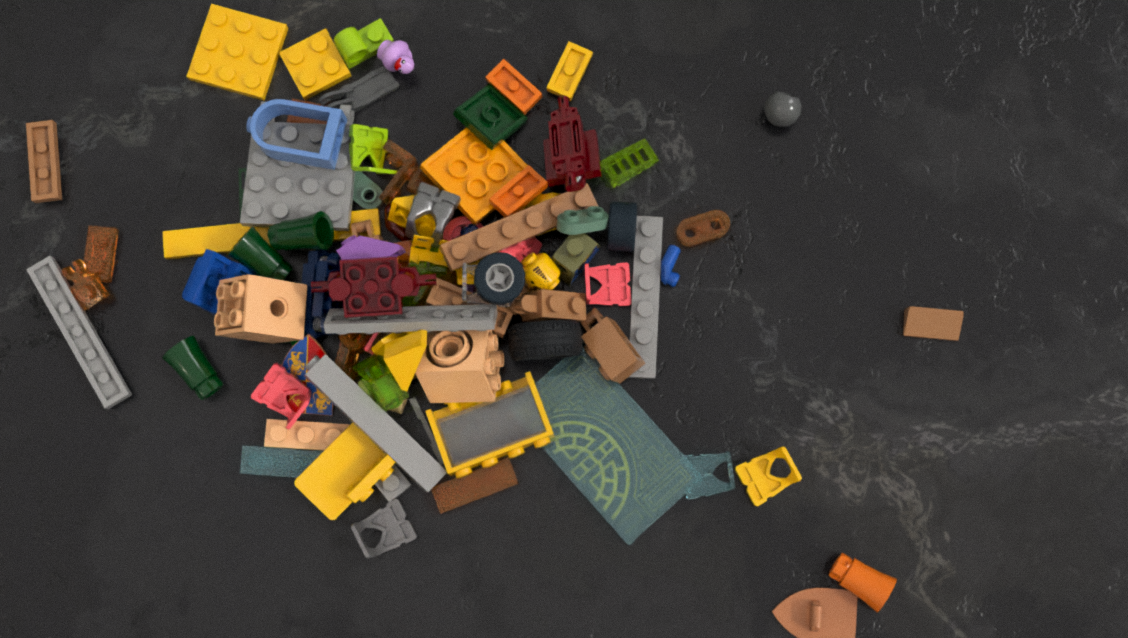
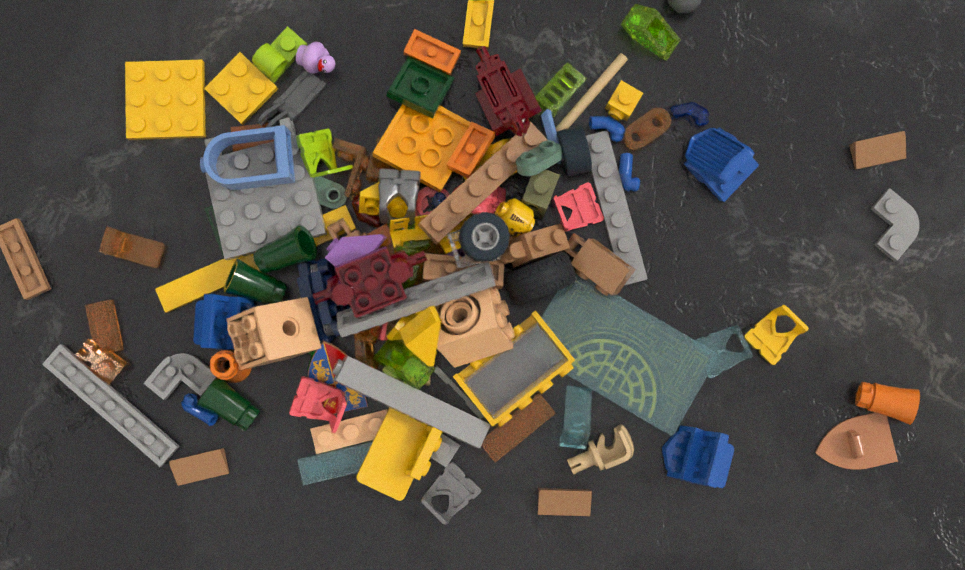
camera: 20 degrees left, 5 degrees up
none -> clear orange bracket [99,226,165,268]
none -> light grey plate [144,353,216,400]
none -> medium nougat slope [169,448,230,486]
none -> blue arm [181,393,218,426]
none -> orange plant [210,350,252,383]
none -> medium nougat slope [538,488,592,516]
none -> medium blue tile [540,109,563,164]
none -> tan bar [555,53,628,132]
none -> clear light blue bracket [559,386,592,449]
none -> tan piece [567,424,634,474]
none -> blue arm [589,116,625,142]
none -> yellow bracket [605,80,643,121]
none -> clear neon green slope [621,4,681,60]
none -> blue piece [662,425,734,488]
none -> clear blue arm [671,102,710,126]
none -> blue piece [684,127,759,202]
none -> light grey plate [871,188,919,261]

